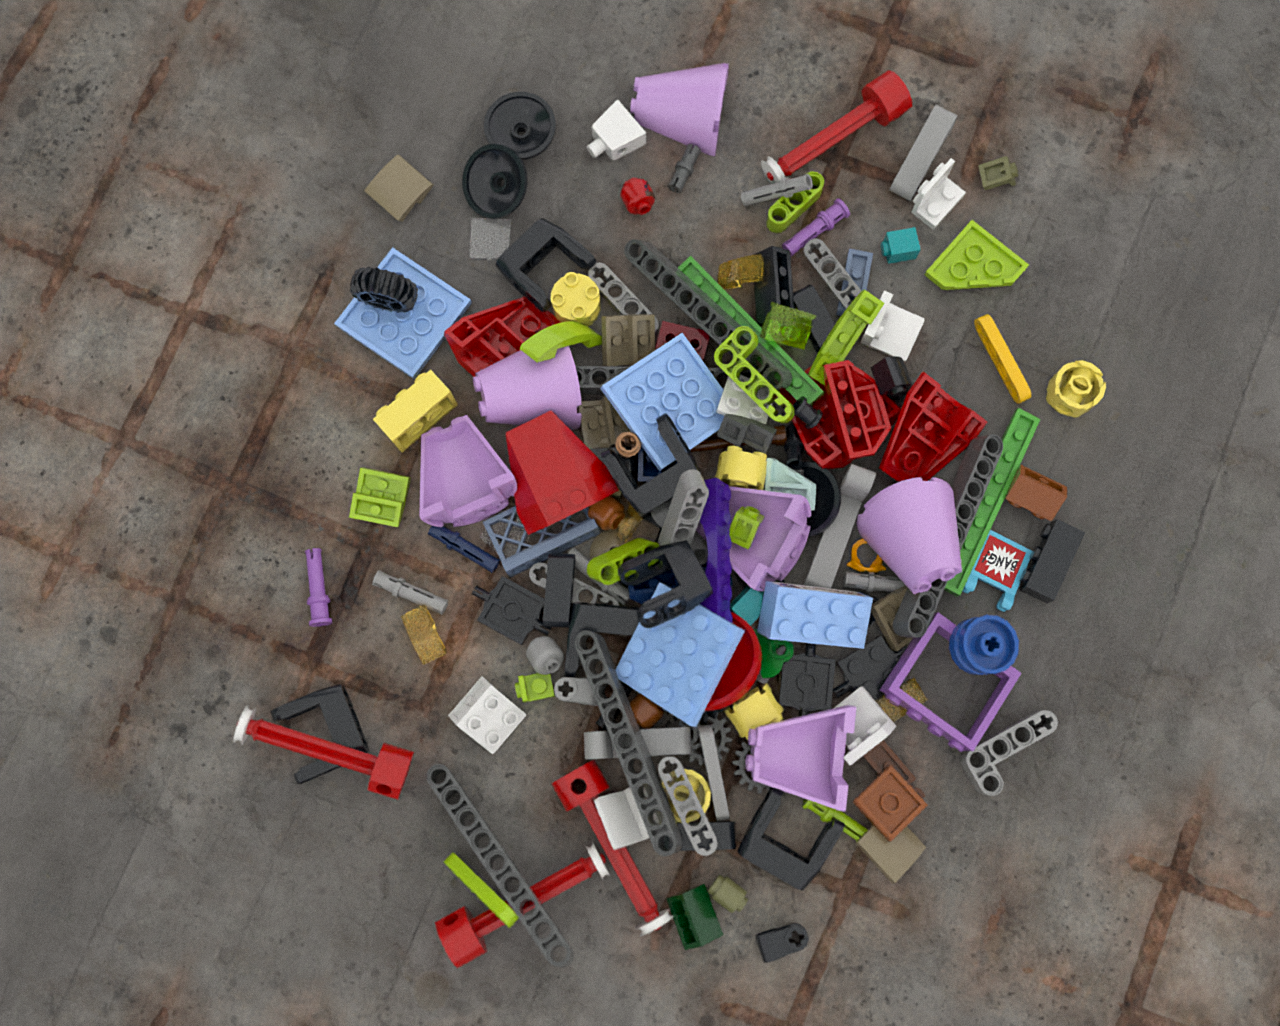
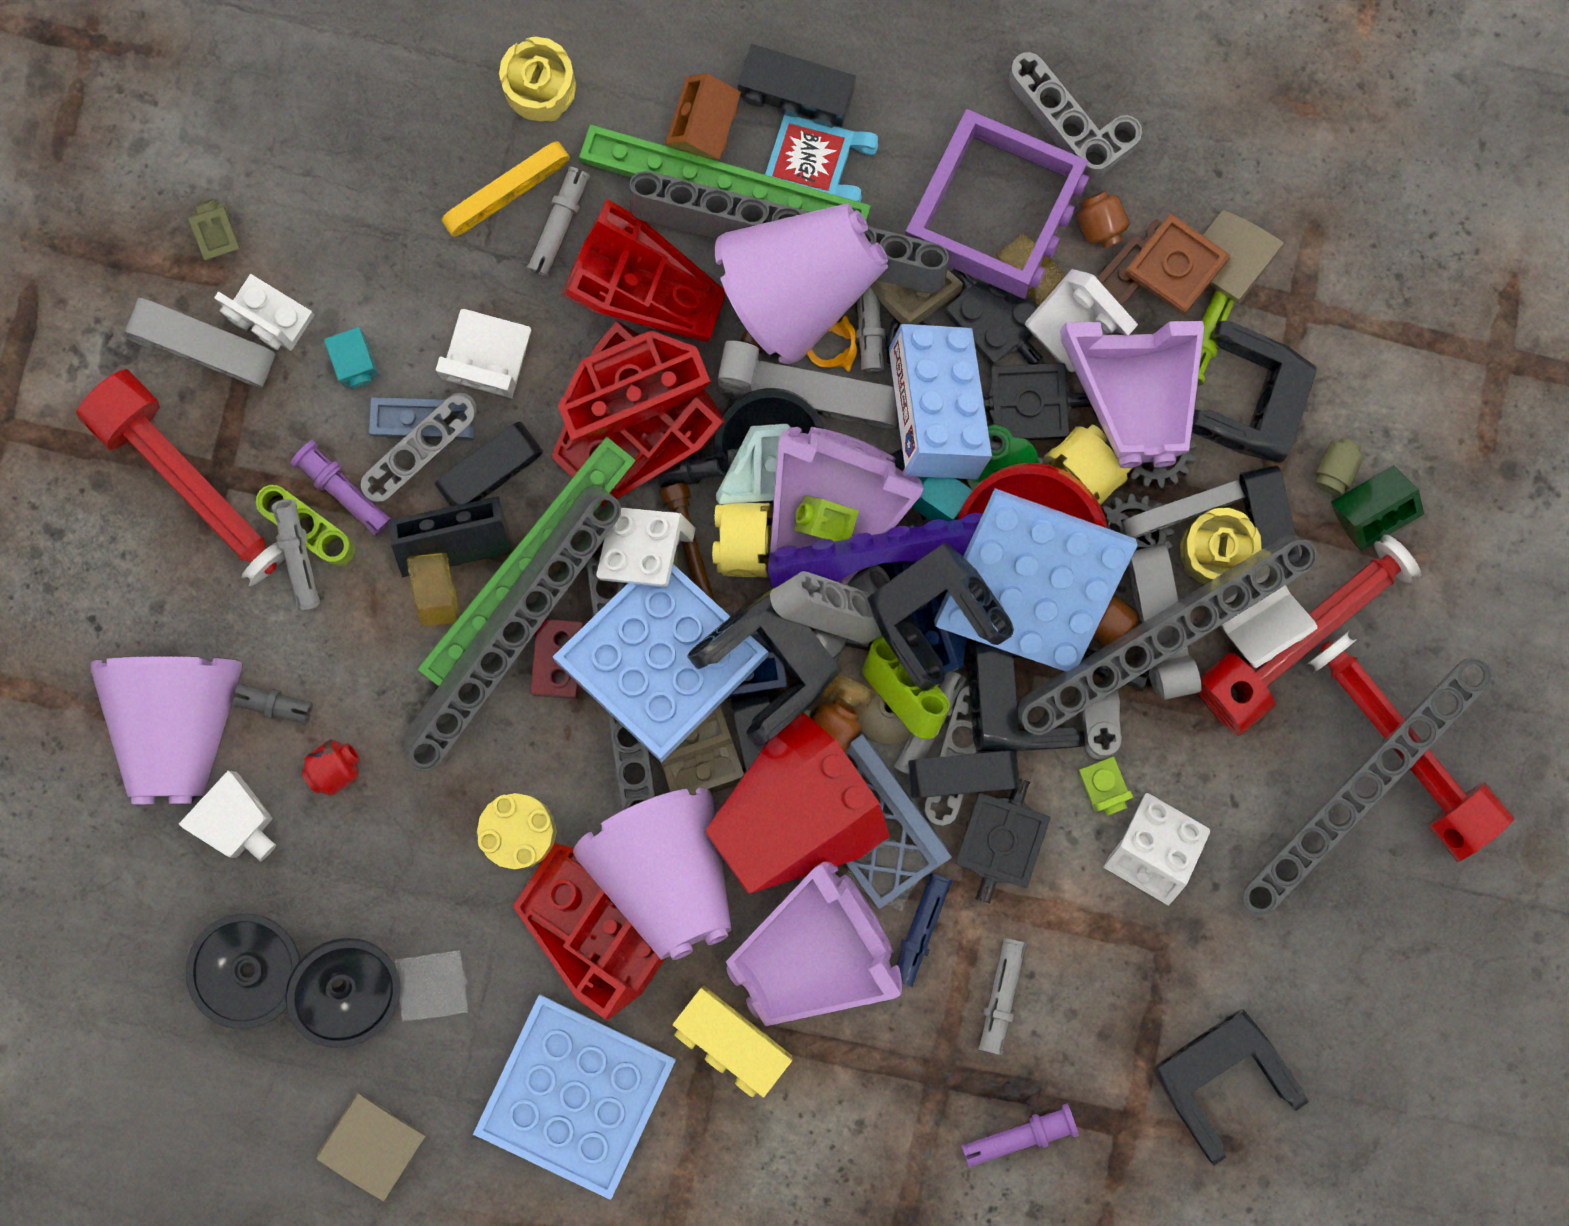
camera: 105 degrees left, 5 degrees up
red piece [233,705,414,800] -> none
lime slope [349,467,411,527] -> none
black gear [350,267,418,313] -> none
clear yellow slope [401,605,447,665] -> none
lime beam [443,852,519,928] -> none
black connector [496,218,597,313] -> none
lime slope [520,321,602,363] -> none
light grey head [526,636,564,675] -> none
light grey beam [588,263,659,336] -> none
dark tan slope [601,314,655,366] -> none
medium nougat cone [615,432,641,458] -> none
light grey beam [658,756,717,856] -> none
lime beam [714,326,795,423] -> none
dark grey slope [717,413,777,454] -> none
black piece [755,923,809,963] -> none
clear neon green plate [759,302,816,350] -> none
black bush [793,396,823,430] -> none
lime slope [808,289,885,386] -> none
black brick [870,356,913,403] -> none
lime plate [924,220,1029,290] -> none
blue wheel [949,615,1019,675] -> none
none -> light grey pin [526,166,590,277]
none -> dark orange head [1075,190,1130,249]

